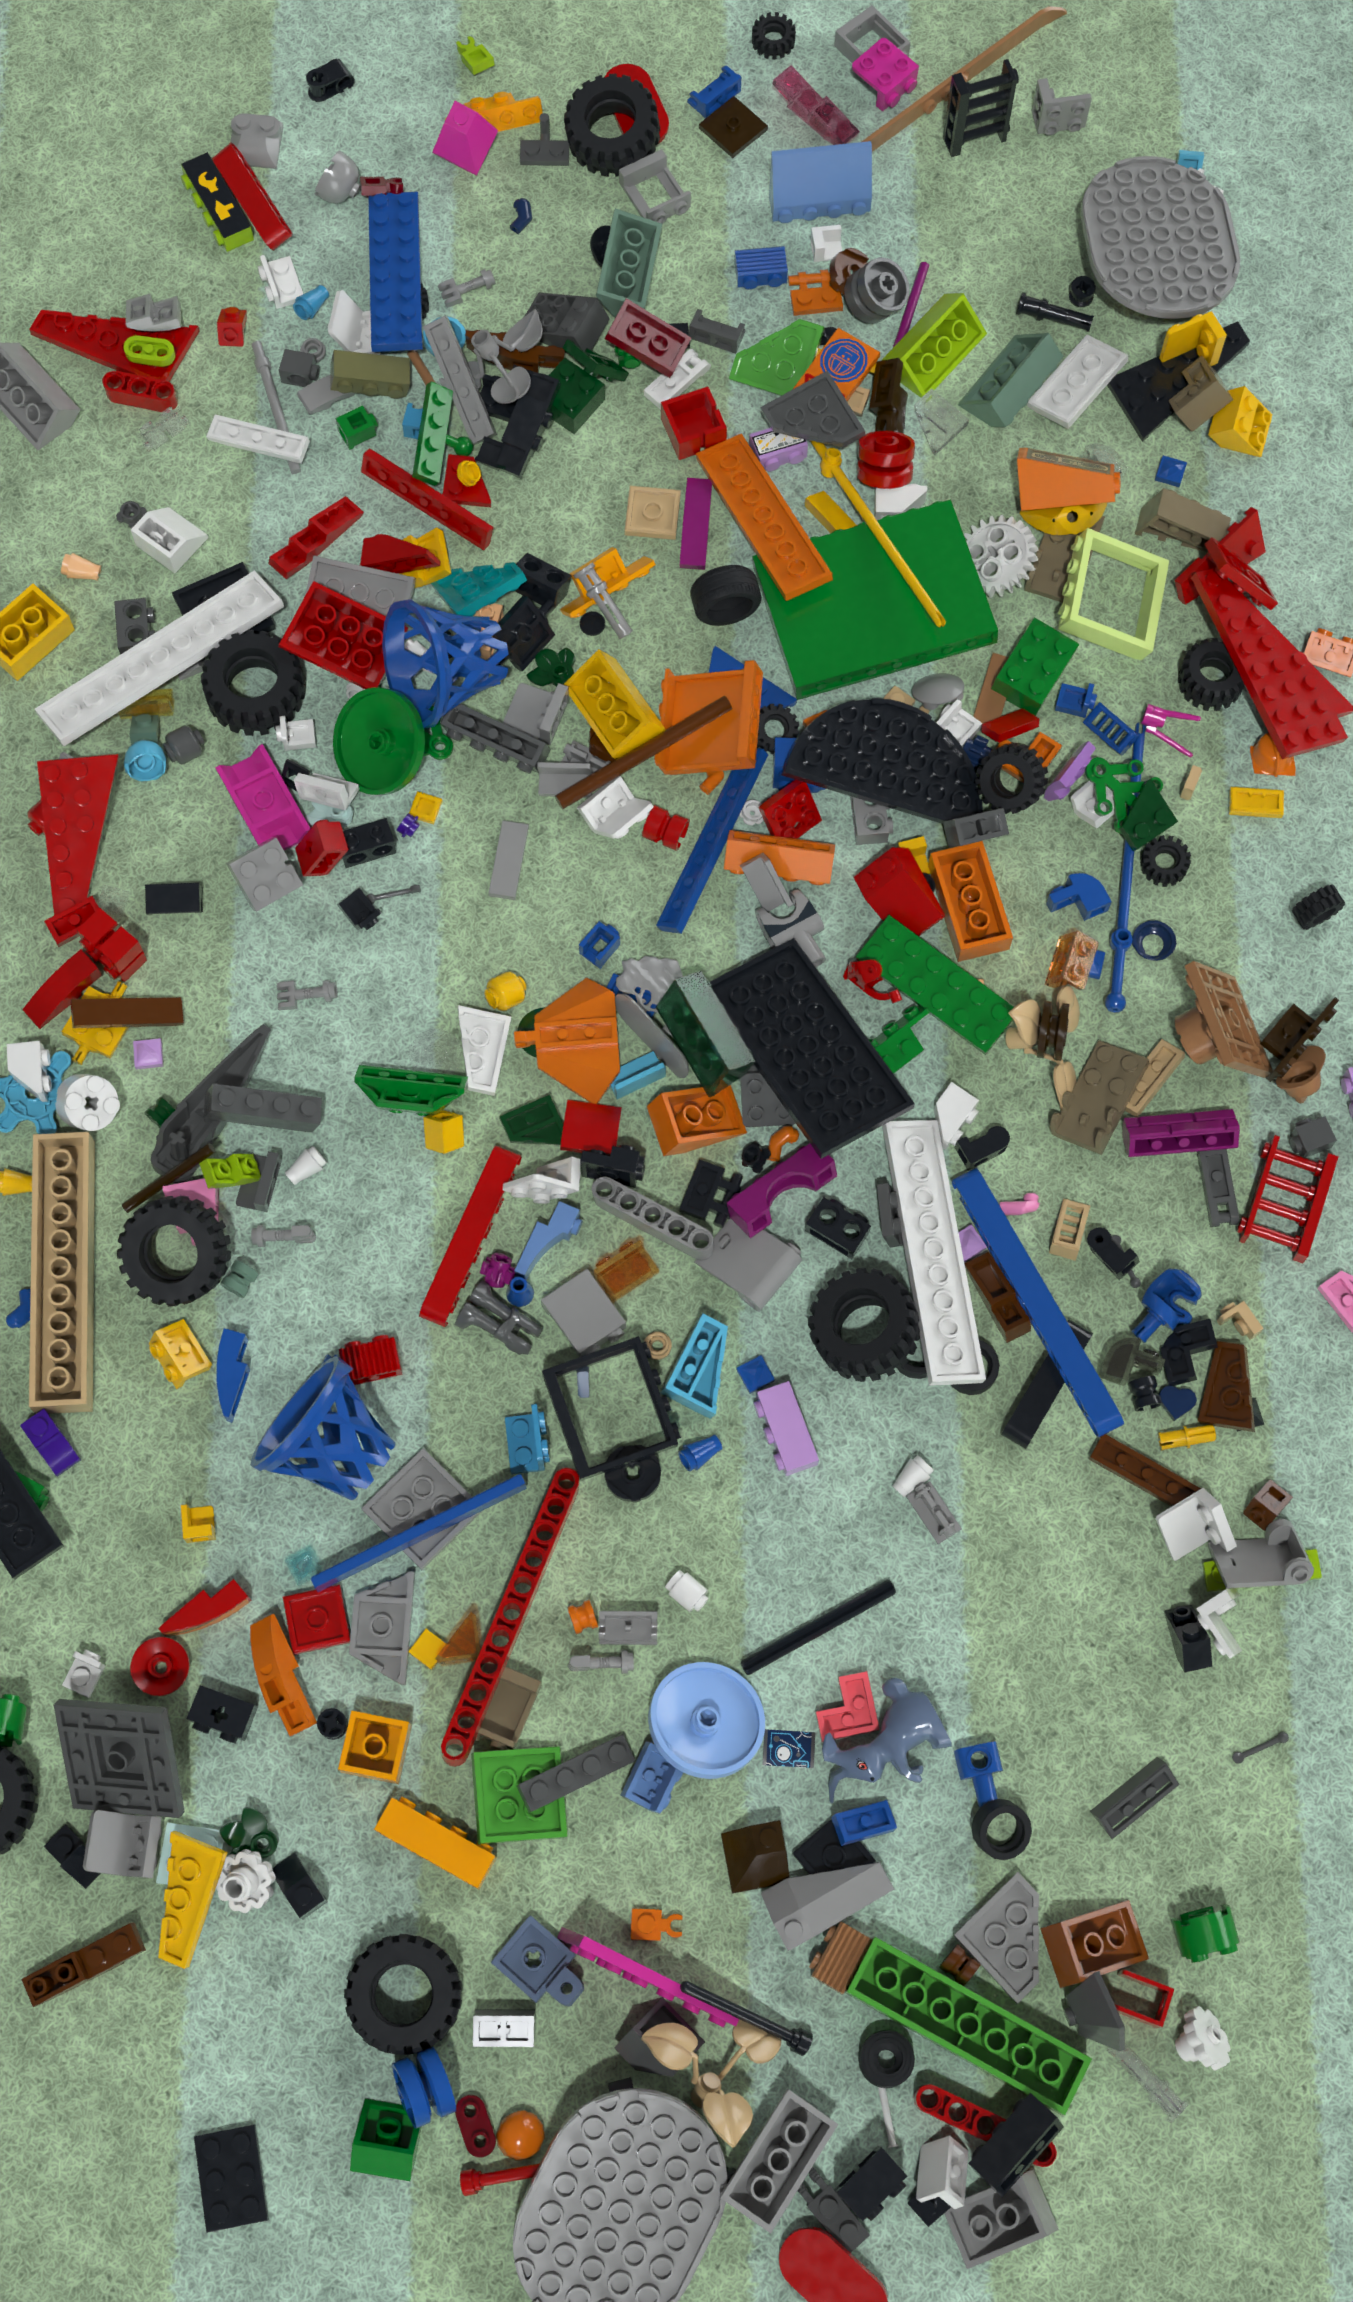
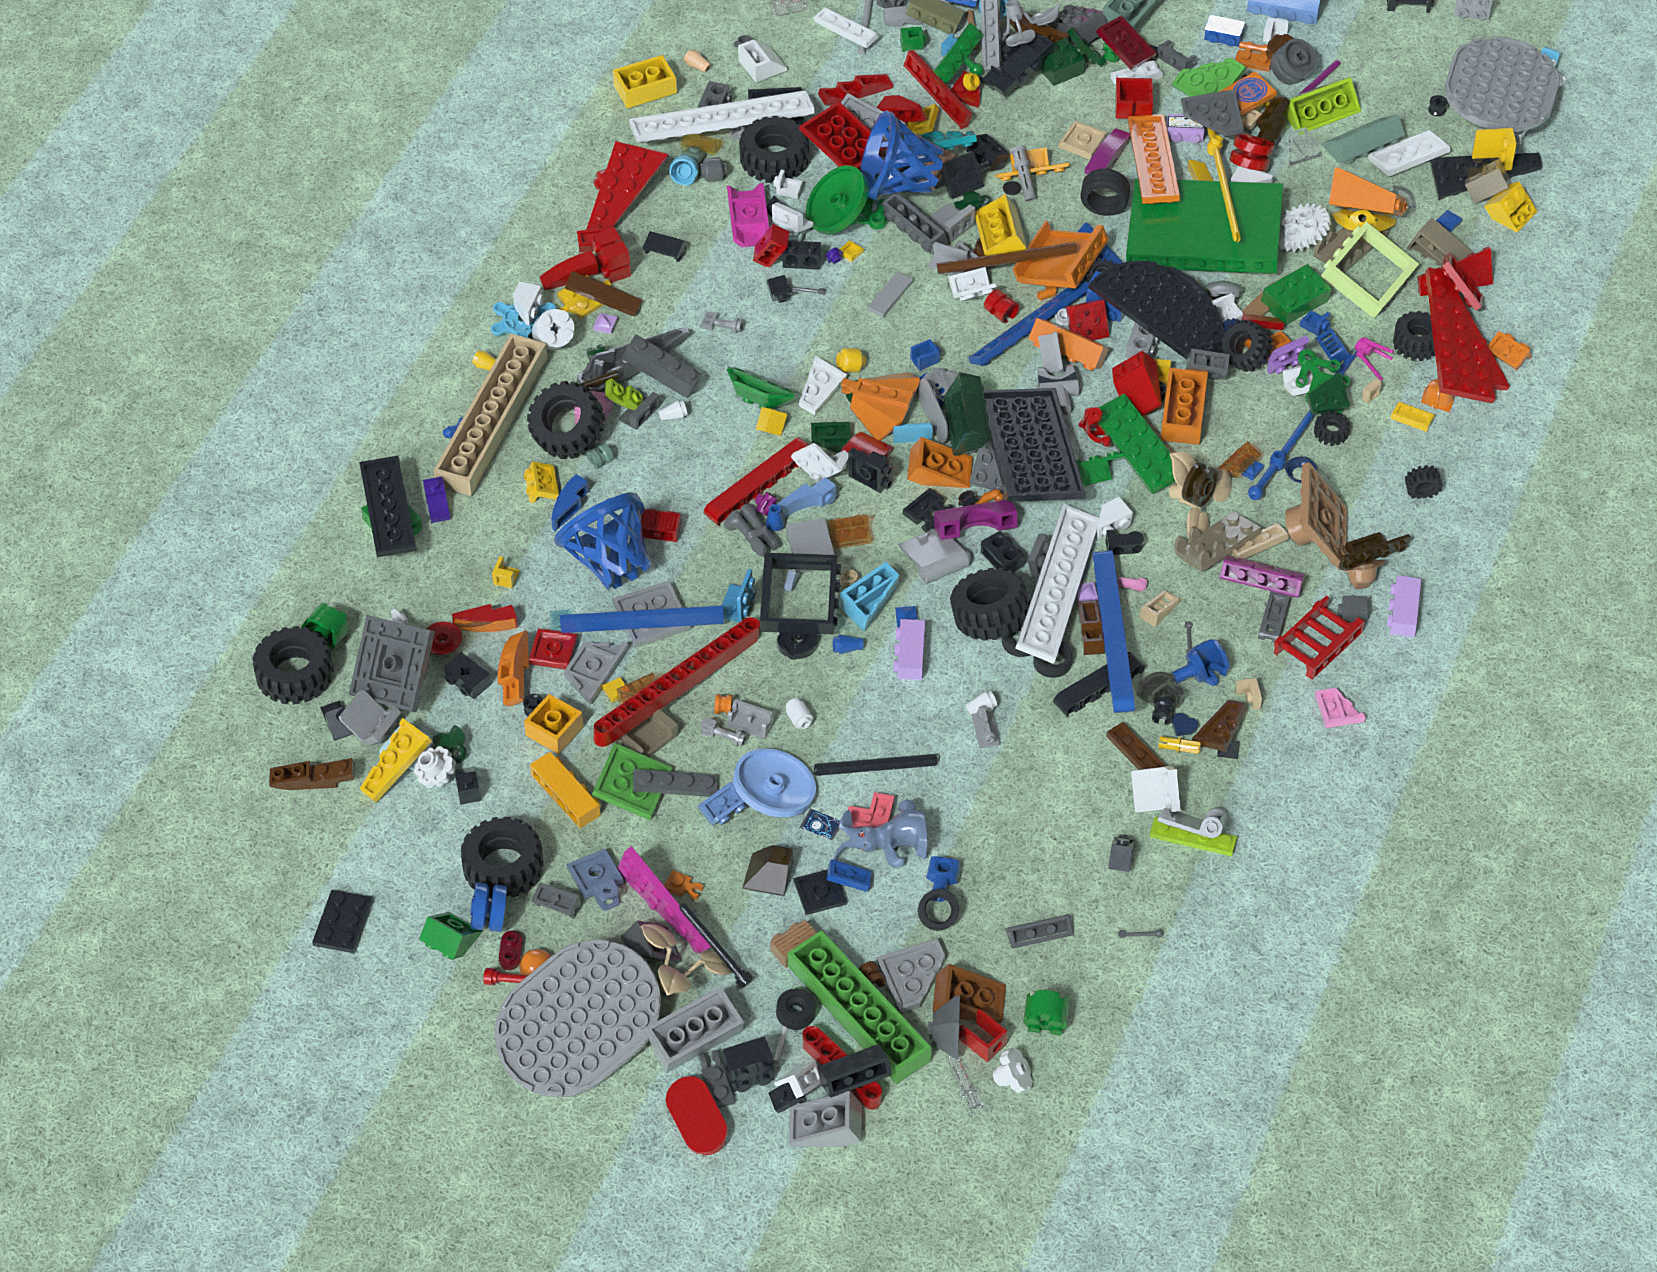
camera: 25 degrees right, 20 degrees down
light grey piece [226,837,303,912] -> none
light grey hinge [251,1225,316,1247] -> none
light grey beam [592,1177,714,1260] -> none
light grey wedge [761,1862,894,1951] -> none
black pin [1016,292,1094,332] -> none
blue brick [1046,873,1112,921] -> none
black leg [1087,1227,1140,1280] -> none
black plate [1161,1319,1218,1386] -> none
white bracket [1196,1588,1242,1658] -> none
reddish brown bracket [1243,1479,1293,1531] -> none

